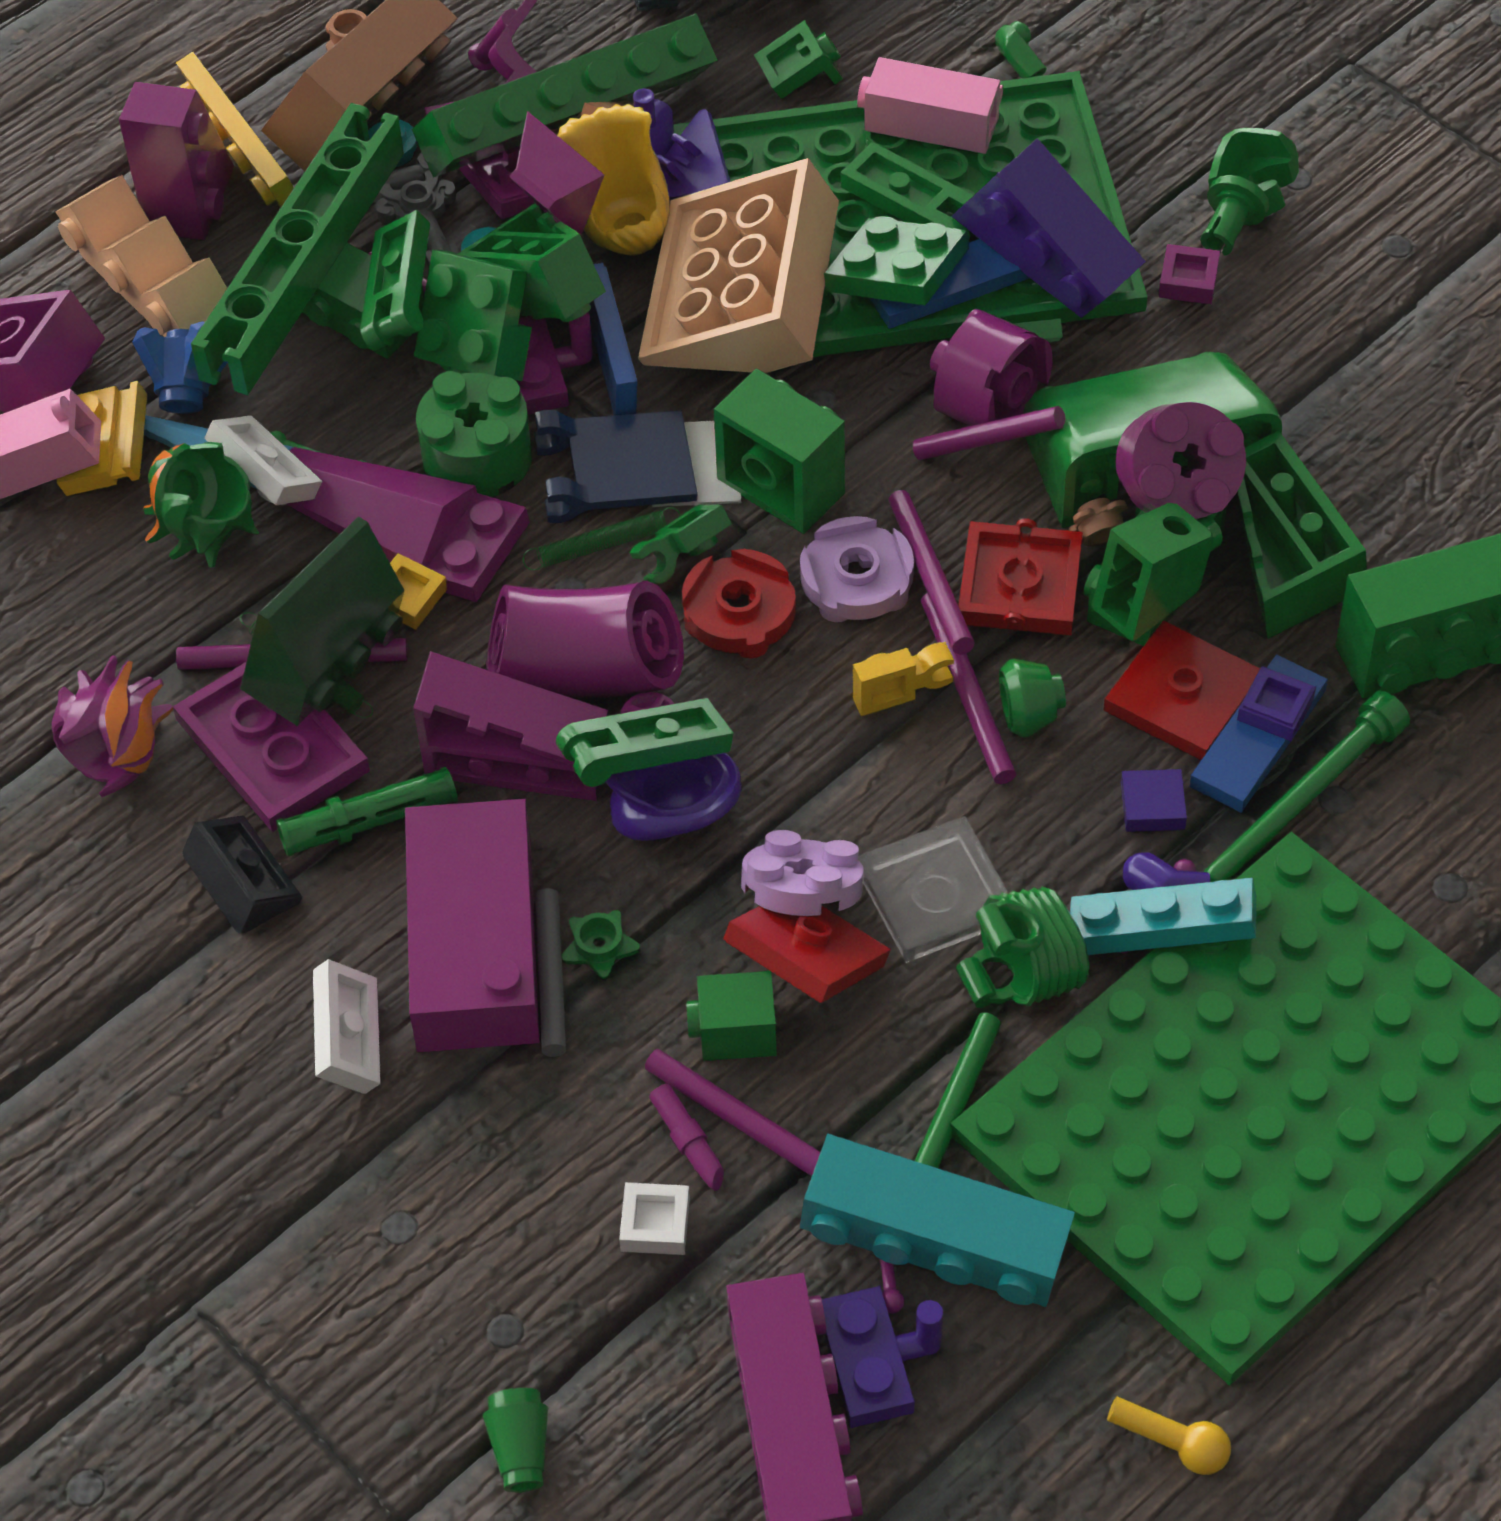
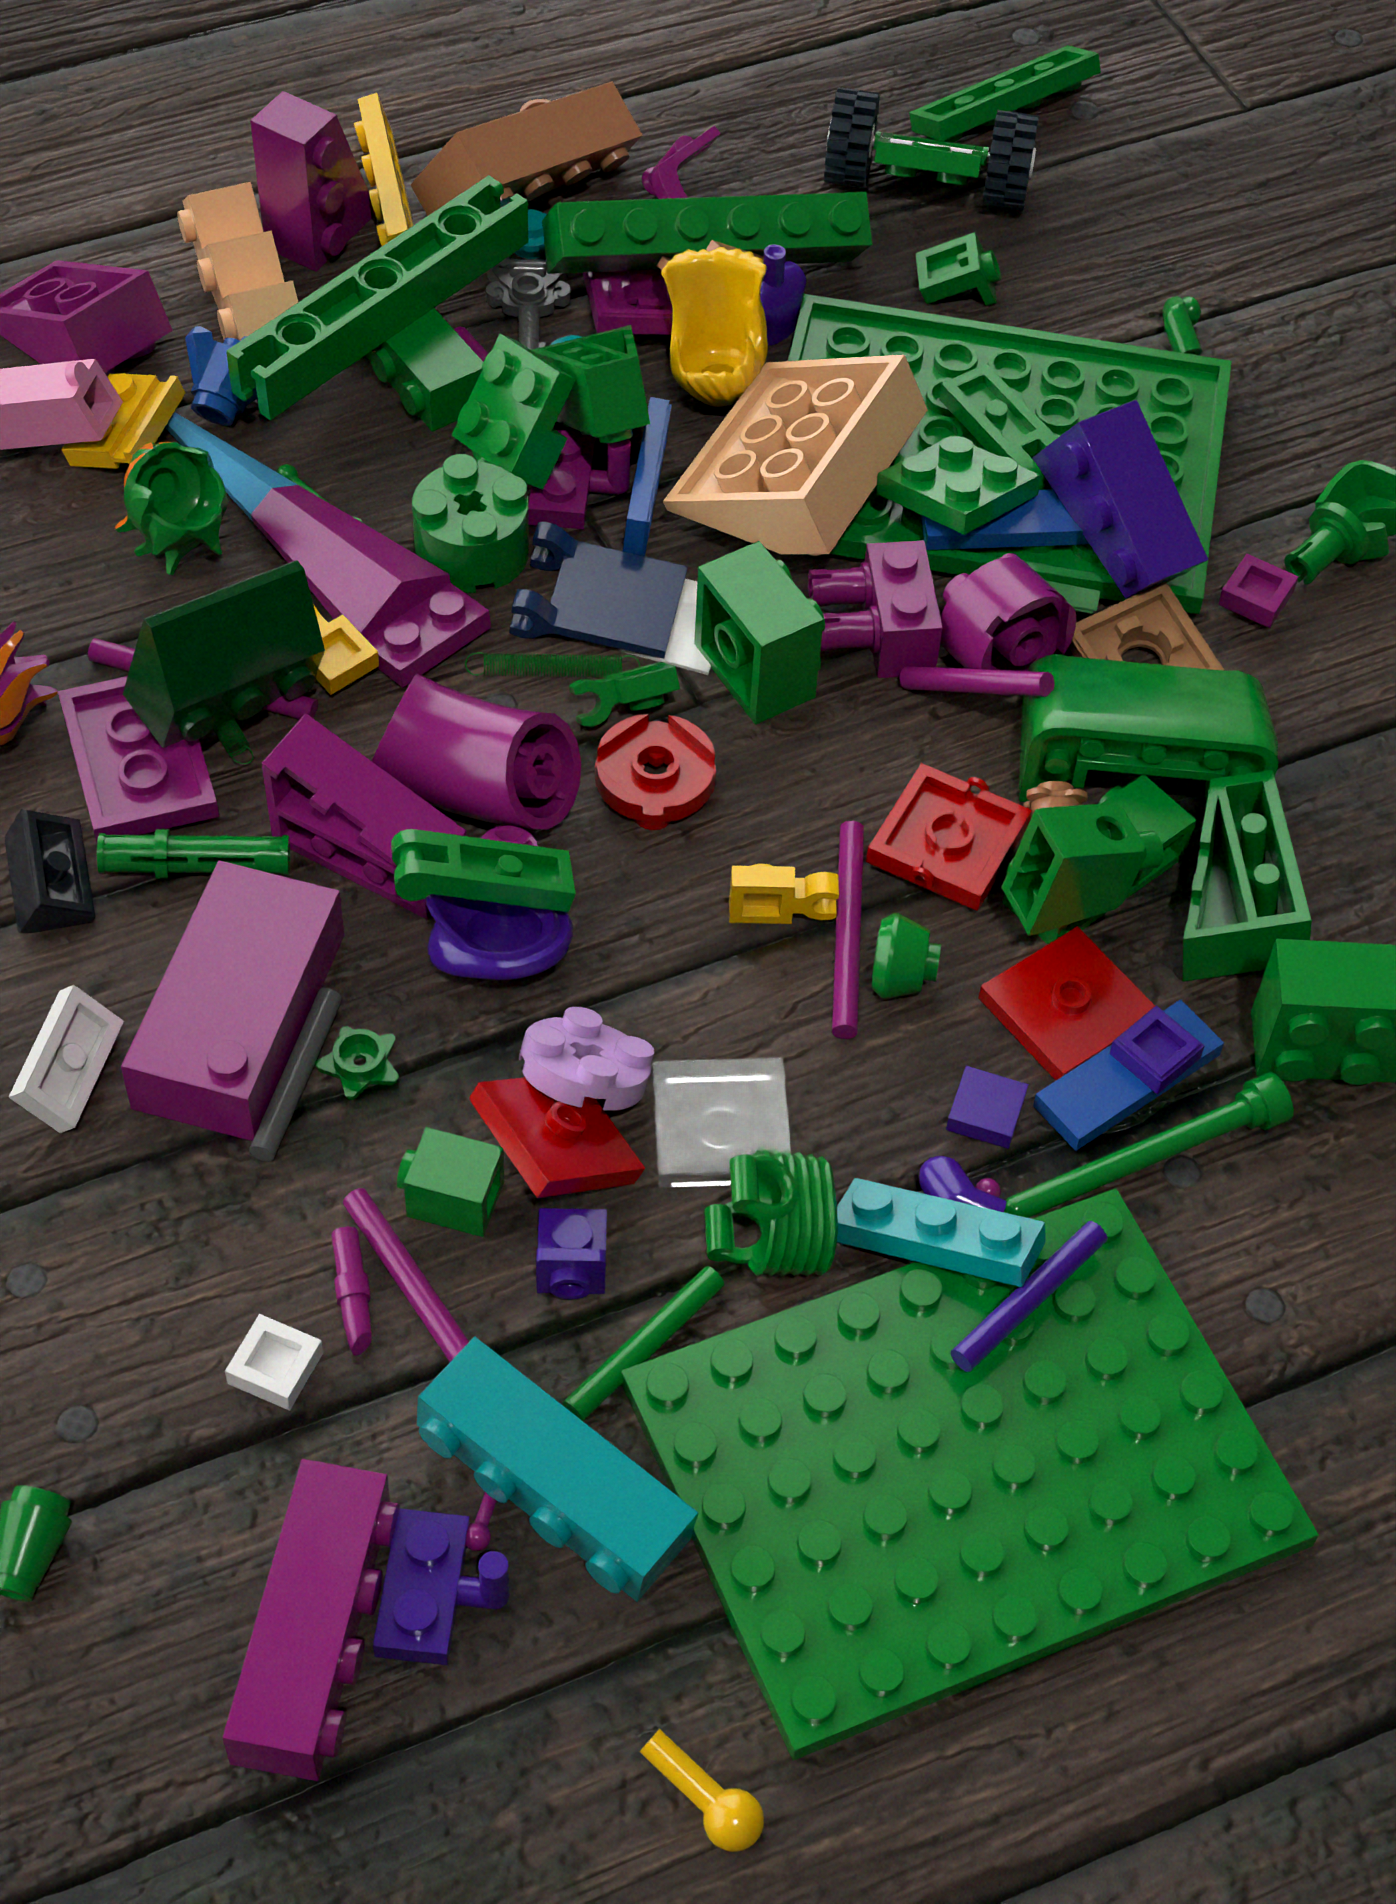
camera: 15 degrees right, 0 degrees up
white plate [204,416,322,505] -> none
green plate [360,210,430,352] -> none
magenta slope [509,111,604,235] -> none
dark purple piece [657,109,731,200] -> none
lavender plate [800,516,914,622] -> none
bright pink brick [857,57,1003,154] -> none
magenta bar [888,490,975,655] -> none
magenta brick [1116,402,1246,519] -> none
none -> dark purple bracket [536,1208,607,1299]
none -> magenta brick [808,540,942,678]
none -> dark purple bar [951,1221,1108,1372]
none -> medium nougat piece [1068,581,1225,671]

